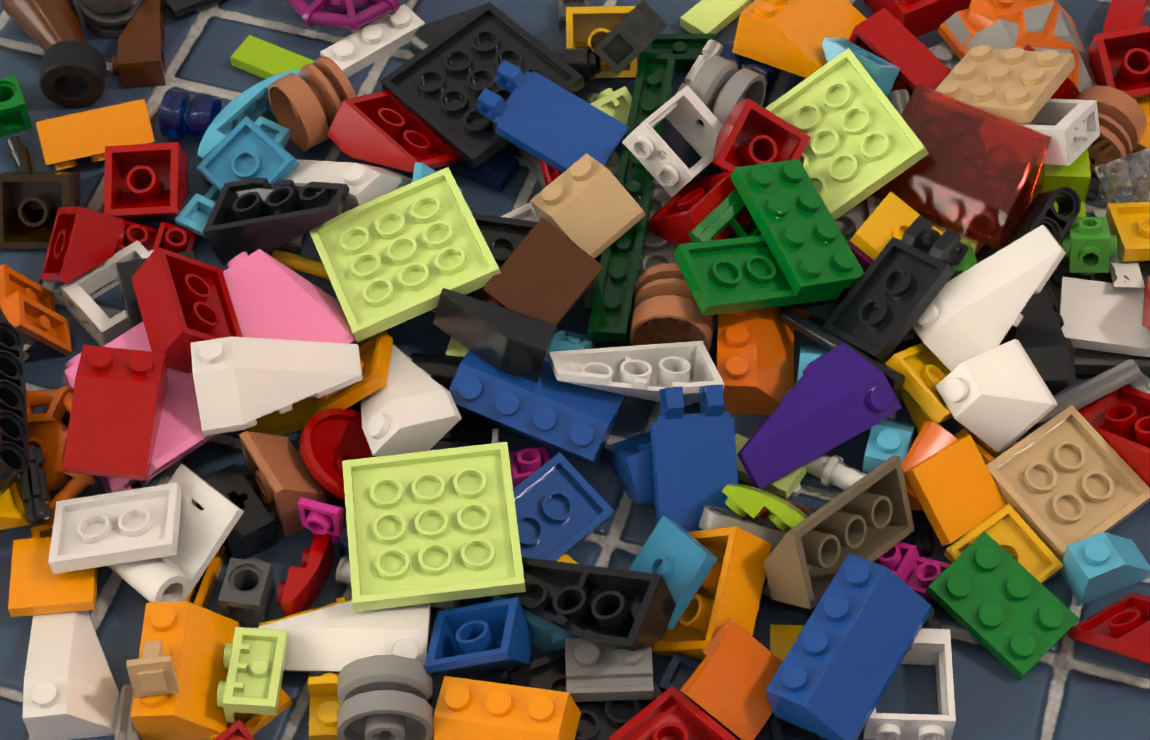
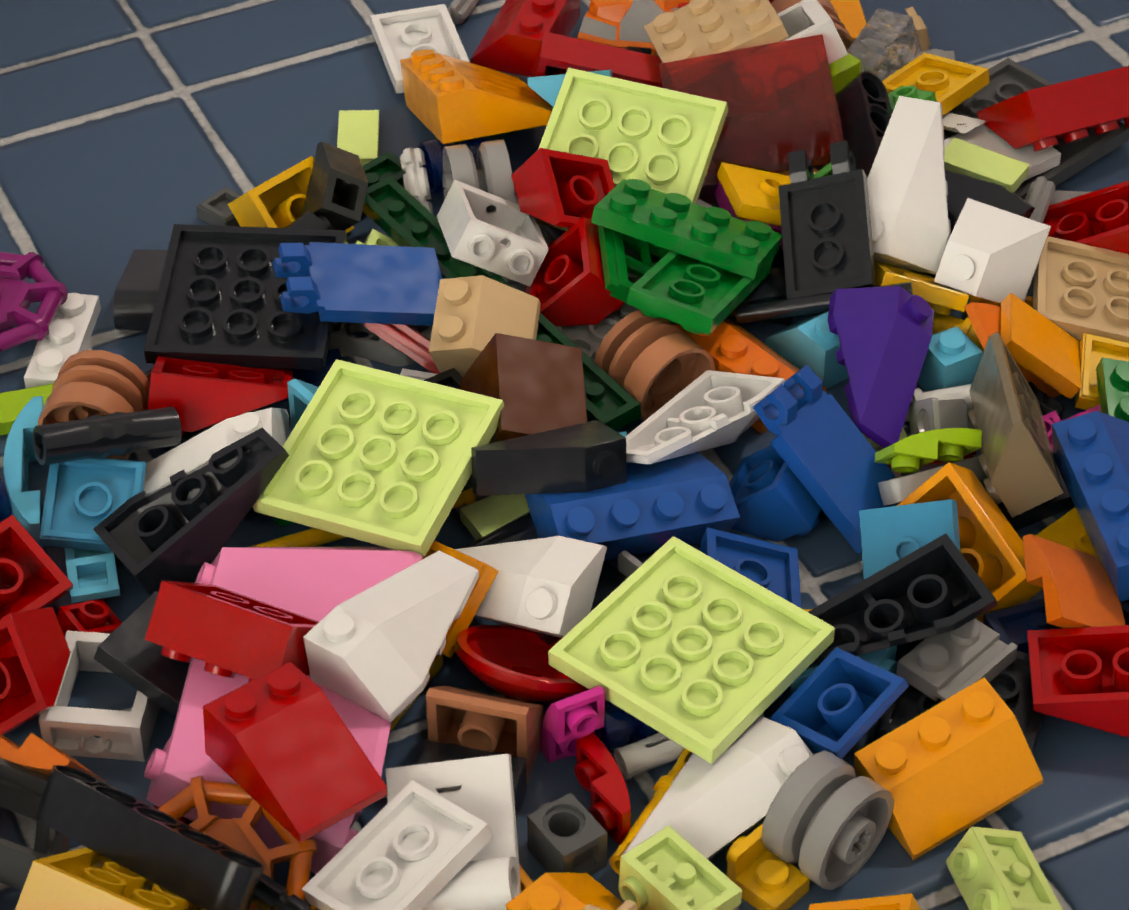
camera: 45 degrees left, 10 degrees down
none -> black axle [33,407,182,465]
none -> light grey bracket [909,398,969,435]
none -> yellowish green tile [944,137,1030,192]

